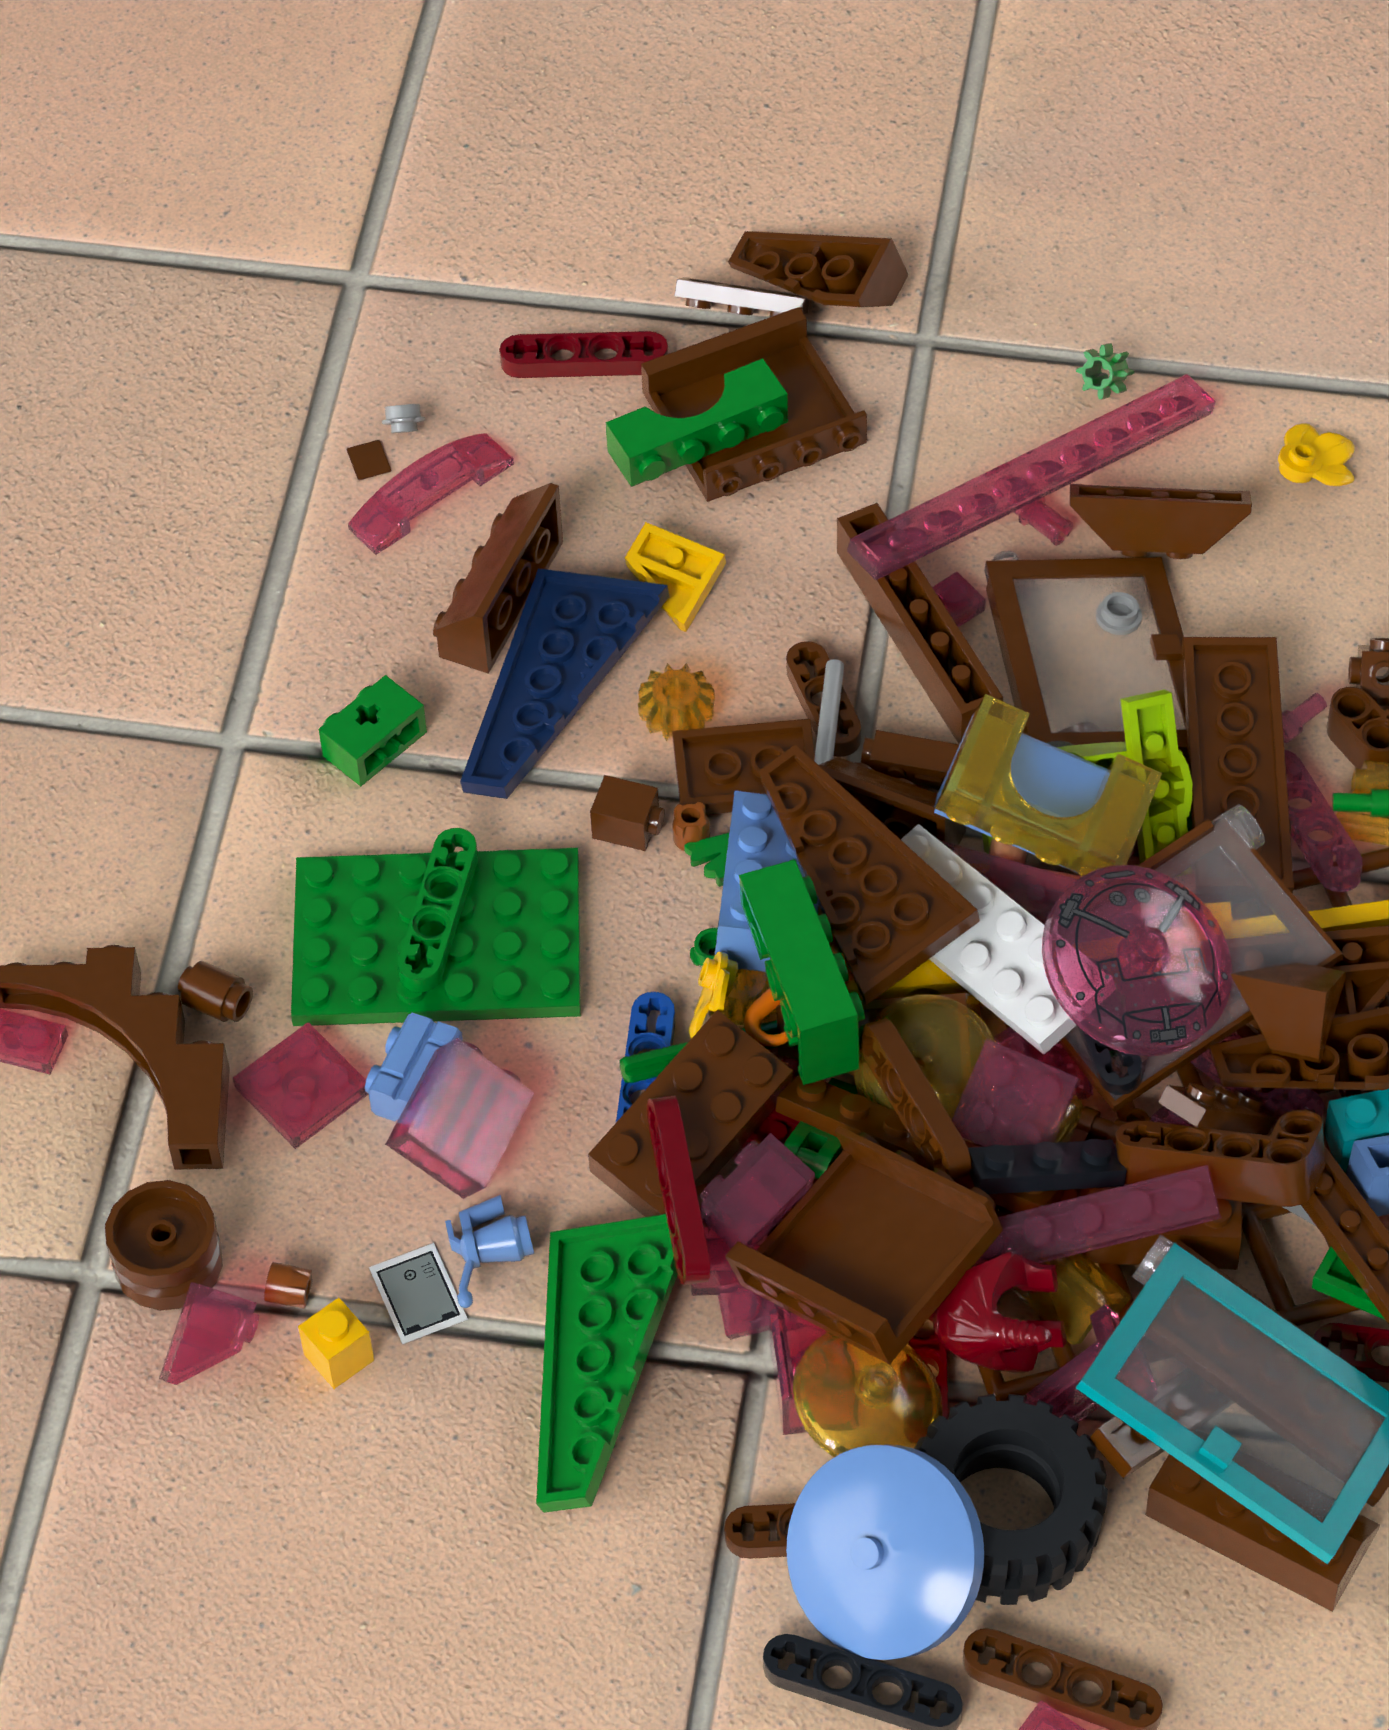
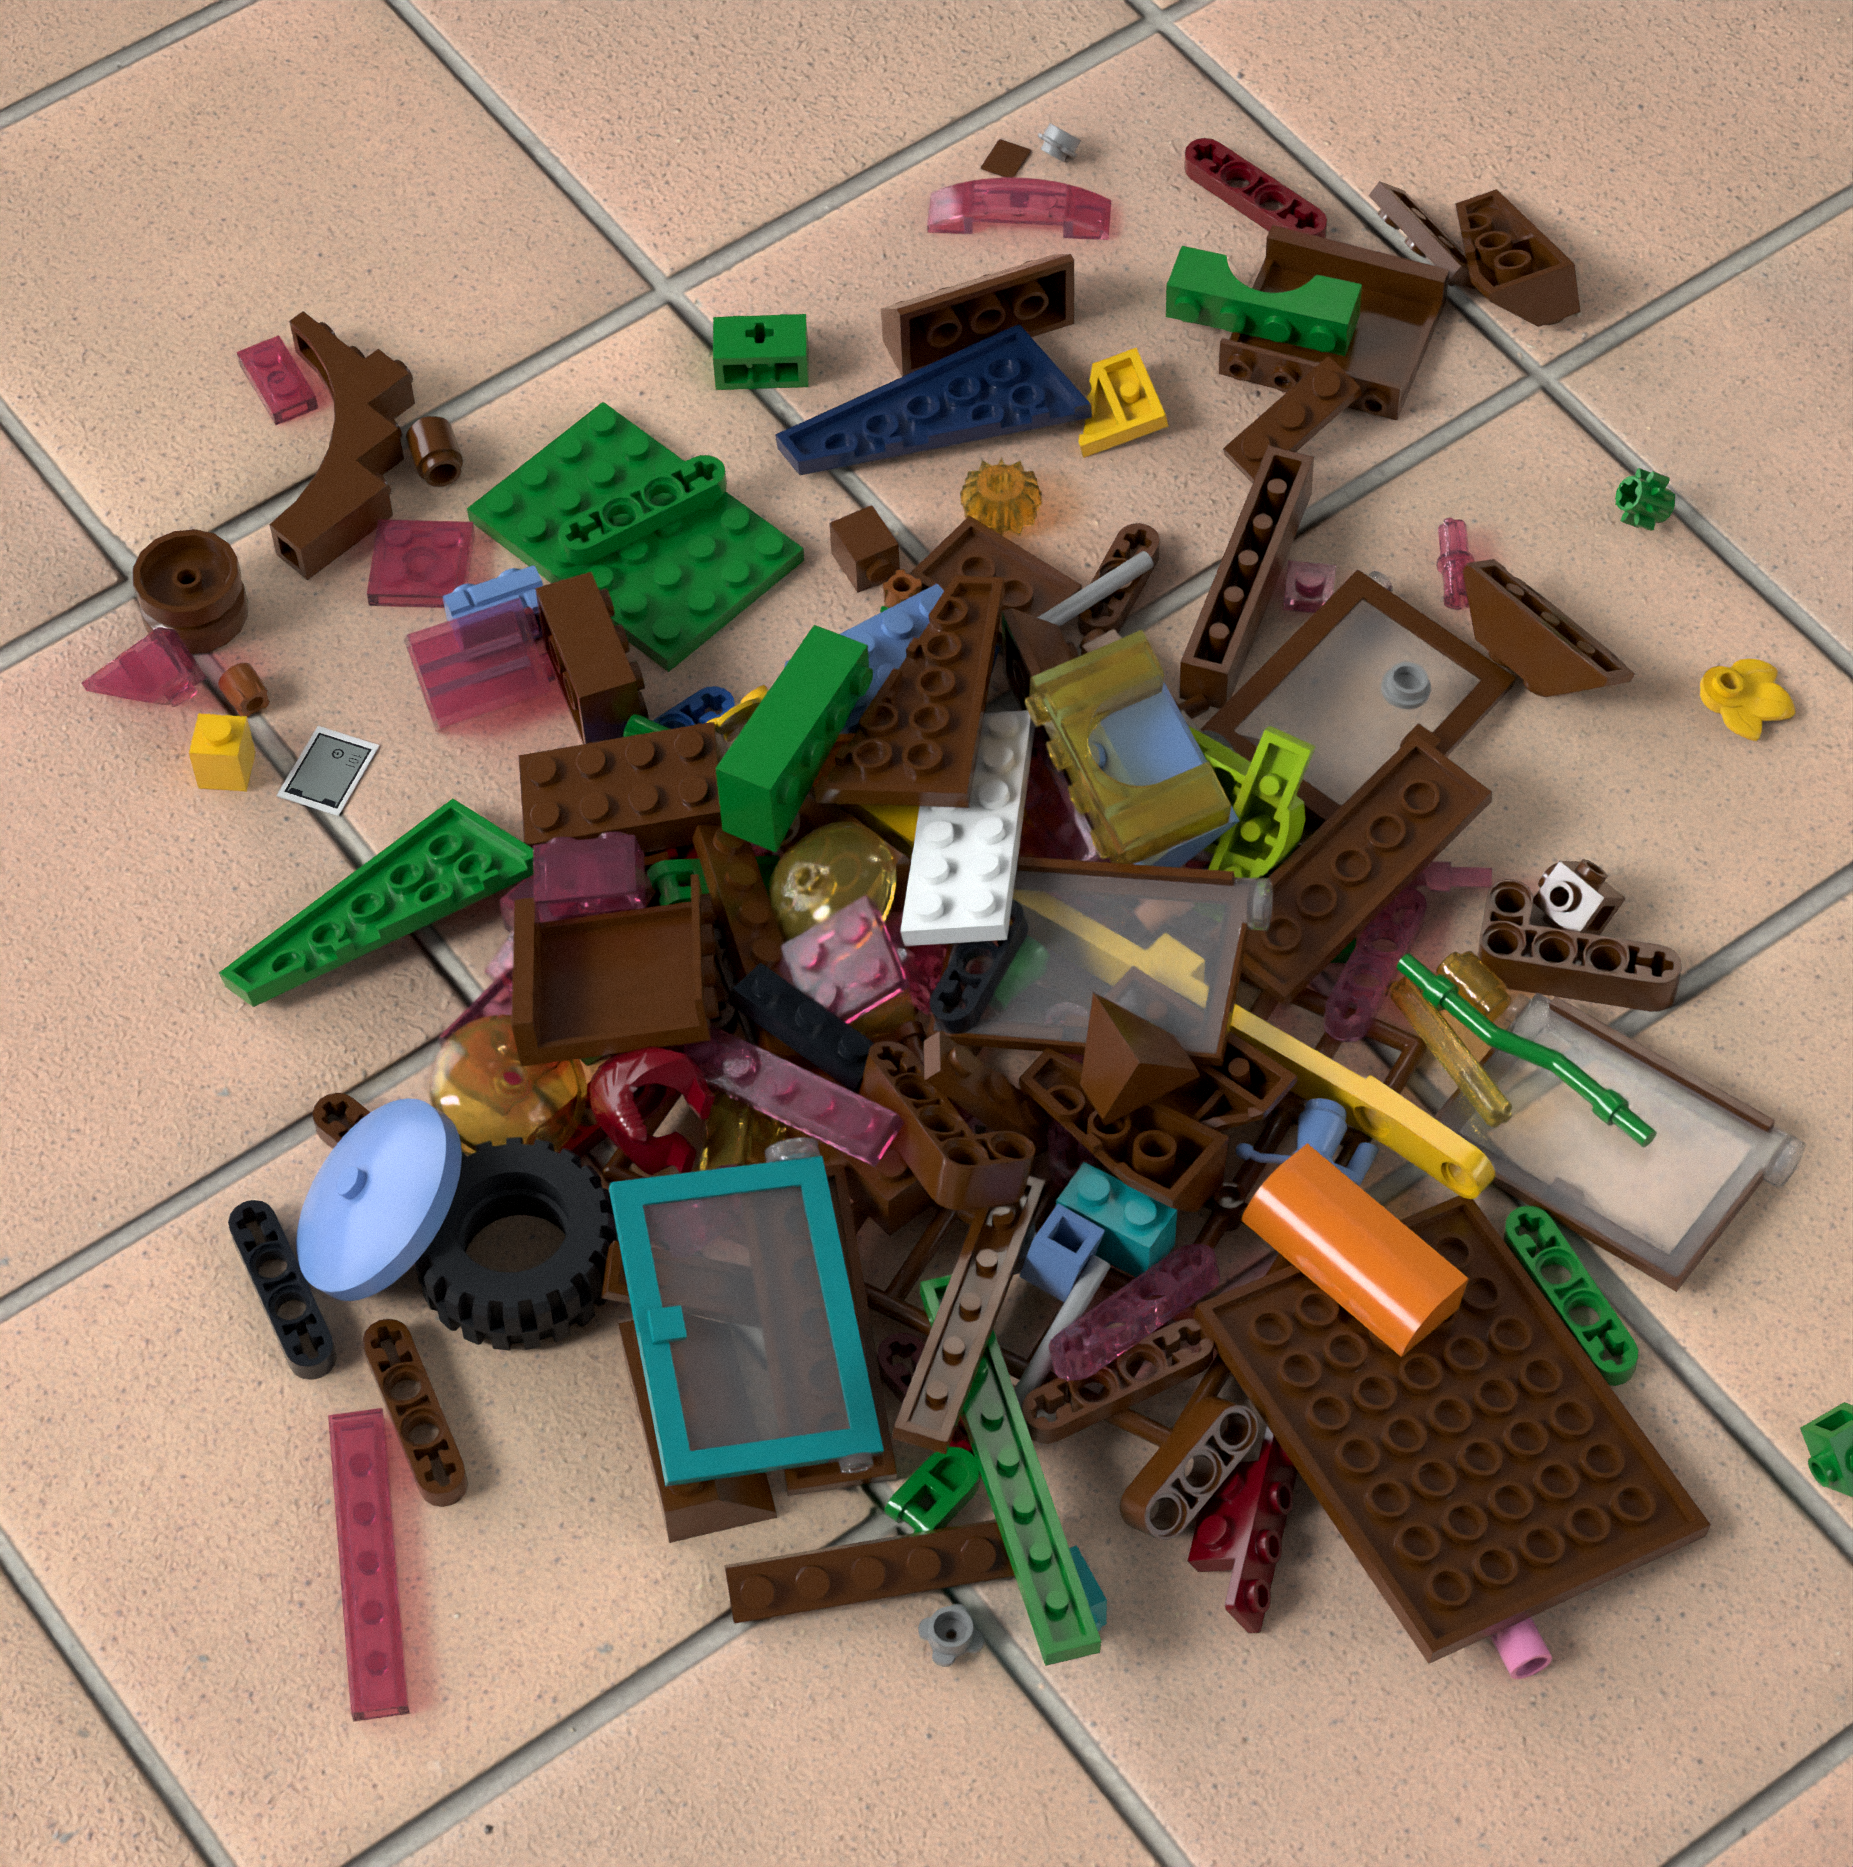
camera: 45 degrees right, 0 degrees up
medium blue piece [445,1195,534,1308] -> none
dark red beam [647,1095,710,1285] -> none
clear pink plate [847,374,1216,581] -> none
reddish brown beam [858,1018,971,1180] -> none
clear pink dish [1042,865,1232,1056] -> none
none -> reddish brown brick [535,572,649,744]
none -> reddish brown plate [1223,355,1362,483]

